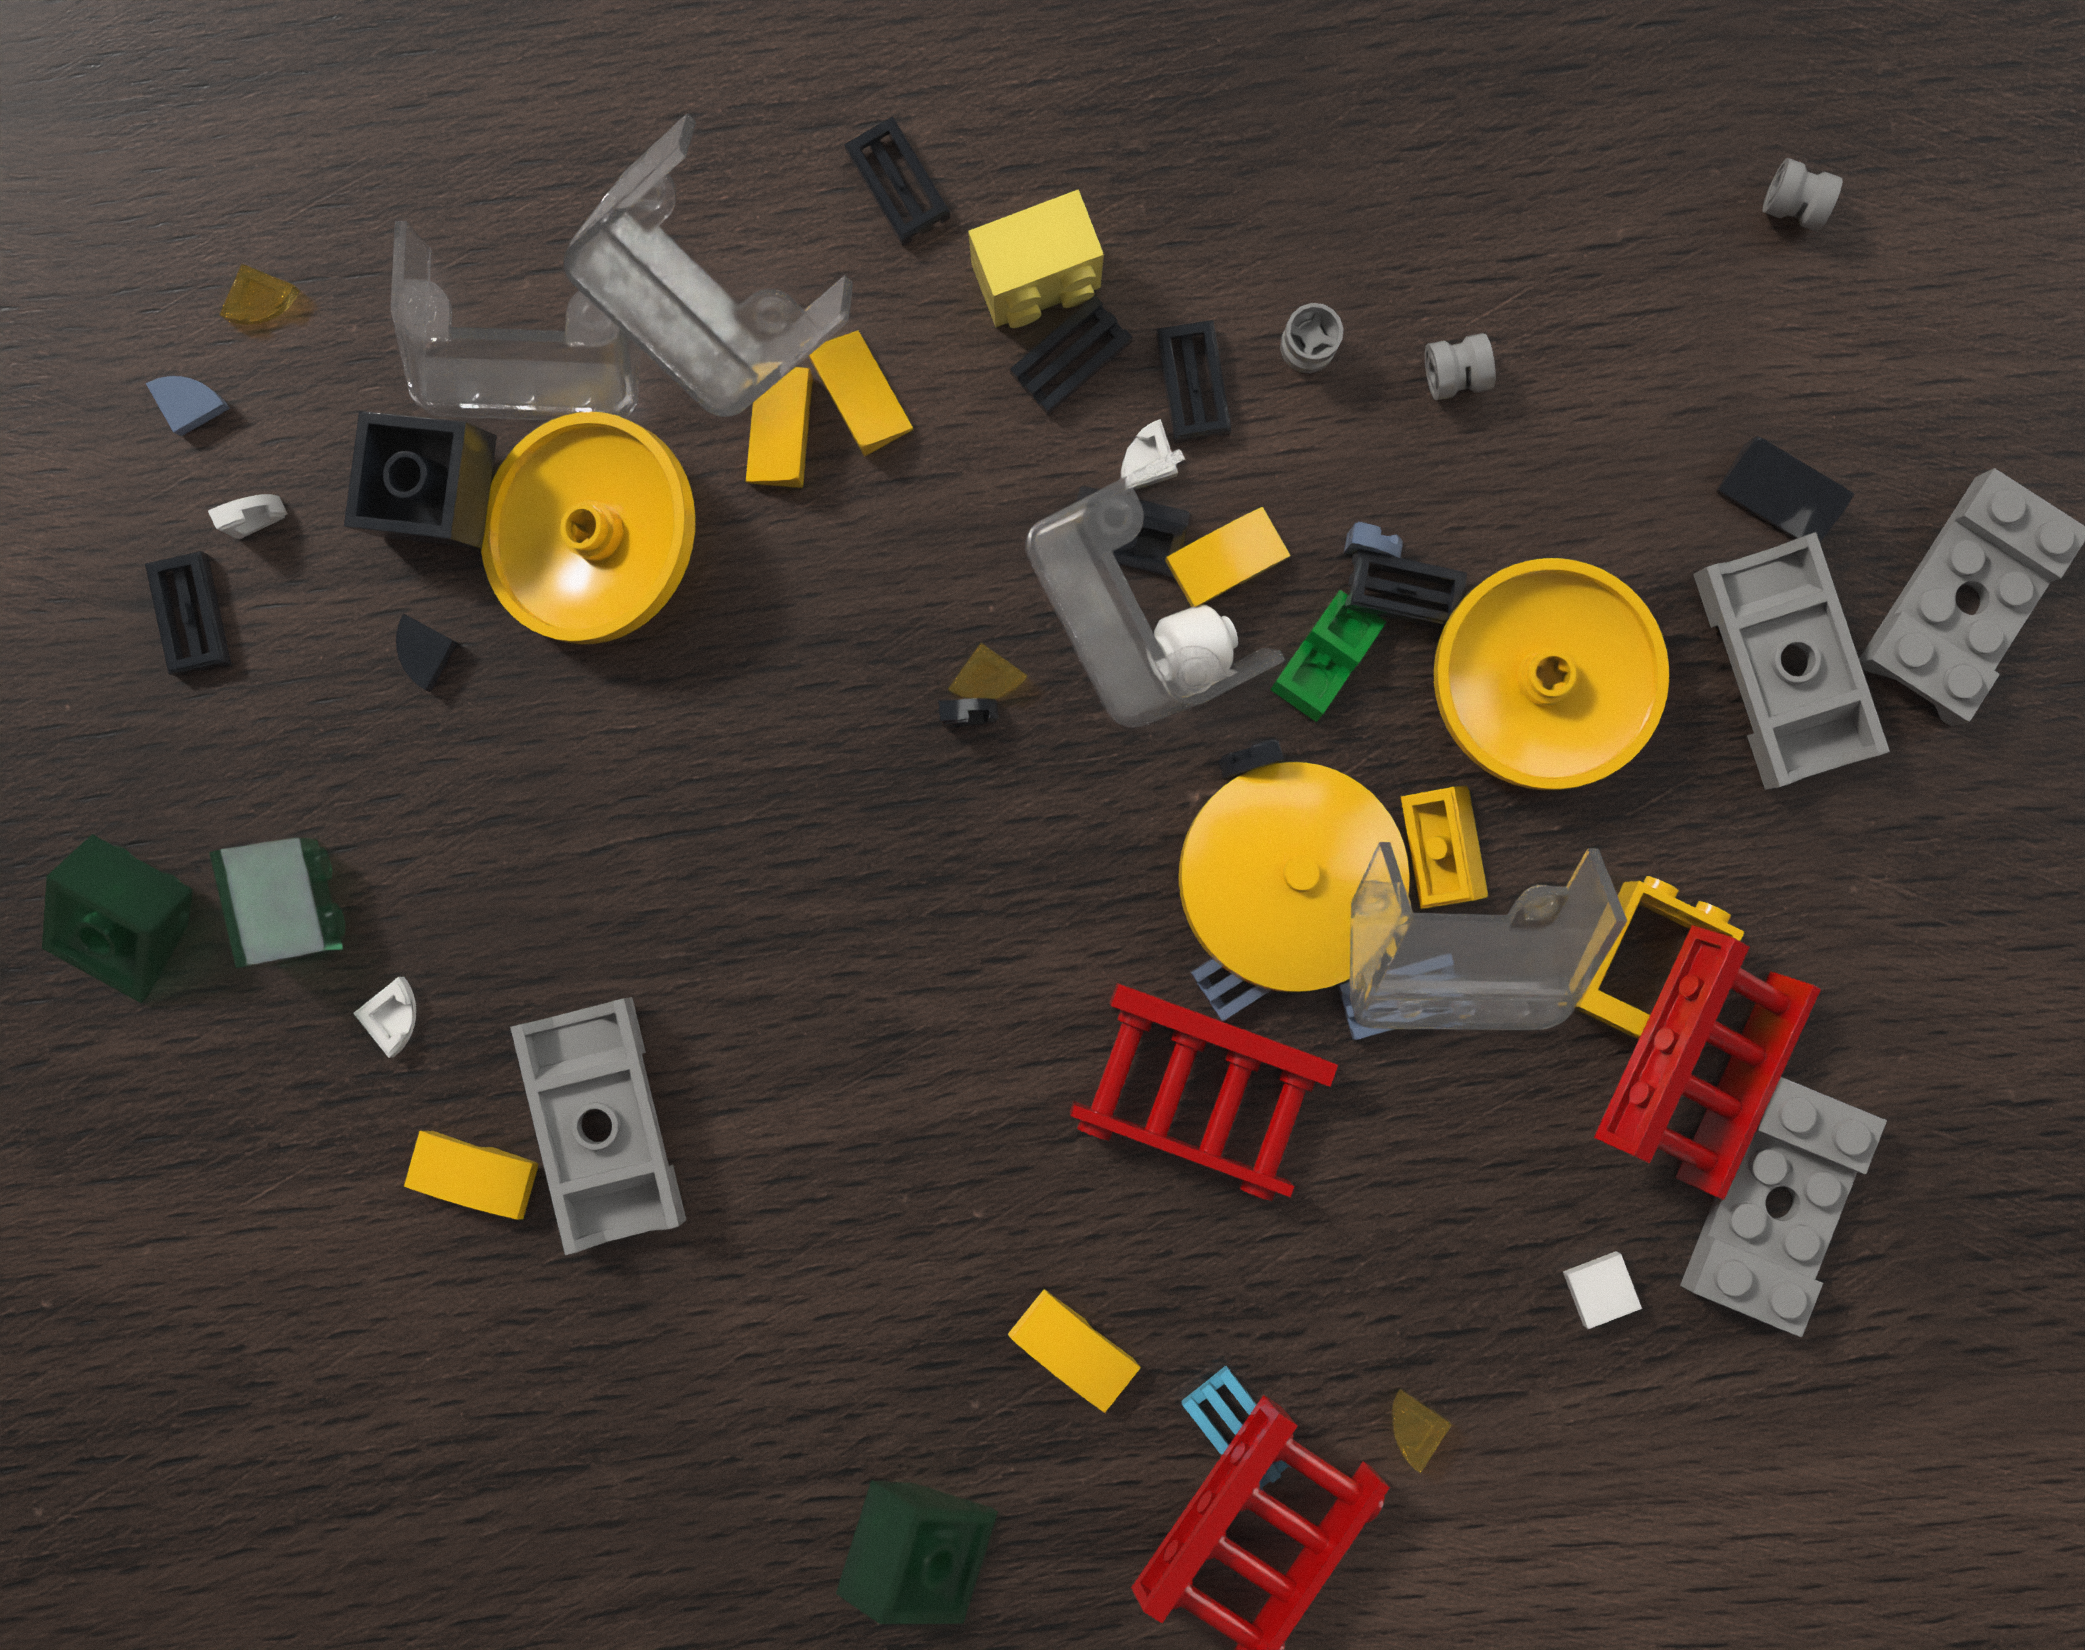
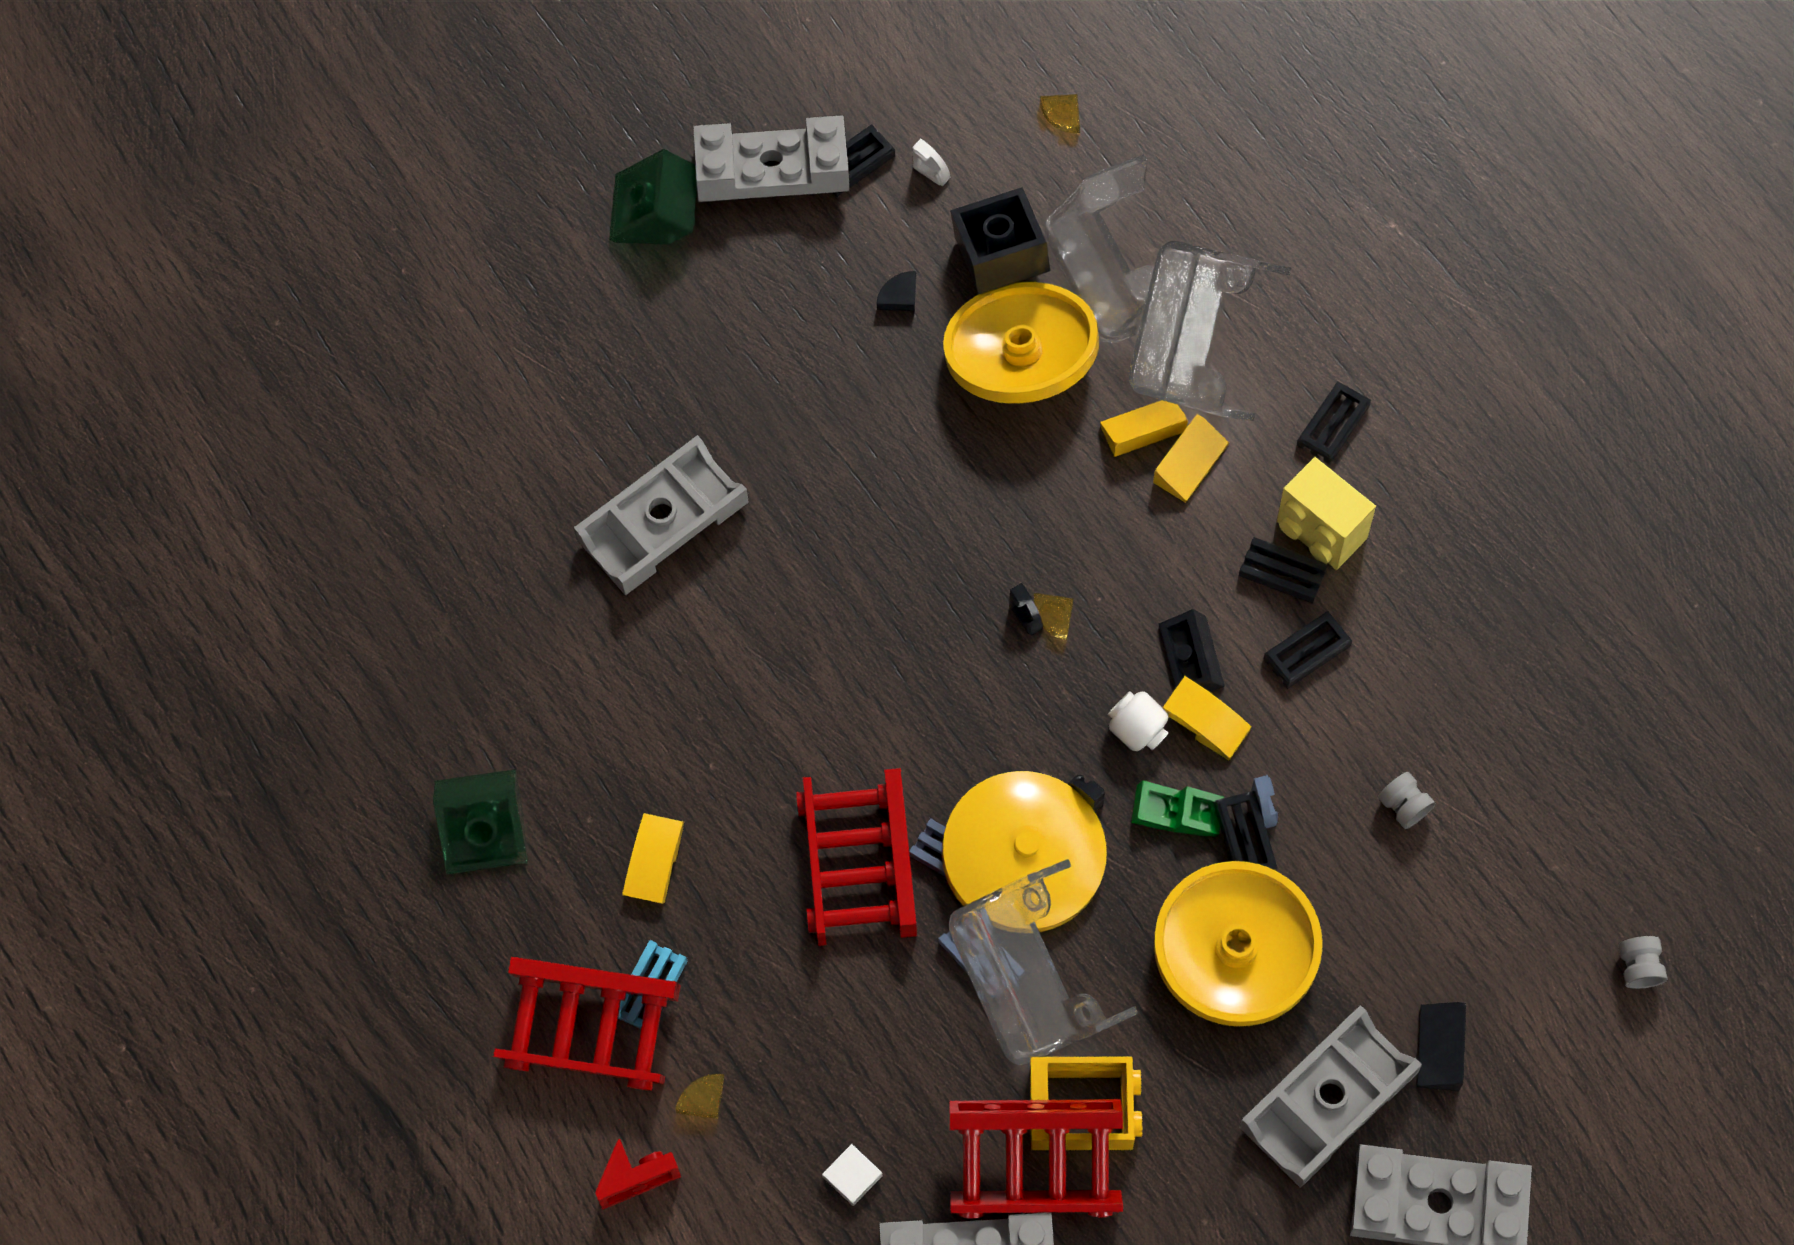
camera: 70 degrees right, 20 degrees down
sand blue tile [146,376,230,436] -> none
clear green slope [209,837,345,968] -> none
white tile [354,977,416,1058] -> none
yellow slope [404,1131,539,1220] -> none
clear windscreen [1025,449,1286,728] -> none
white tile [1121,419,1178,494] -> none
light grey wheel [1280,303,1343,374] -> none
yellow slope [1401,786,1488,909] -> none
none -> red slope [595,1138,681,1210]
none -> light grey piece [694,115,849,202]

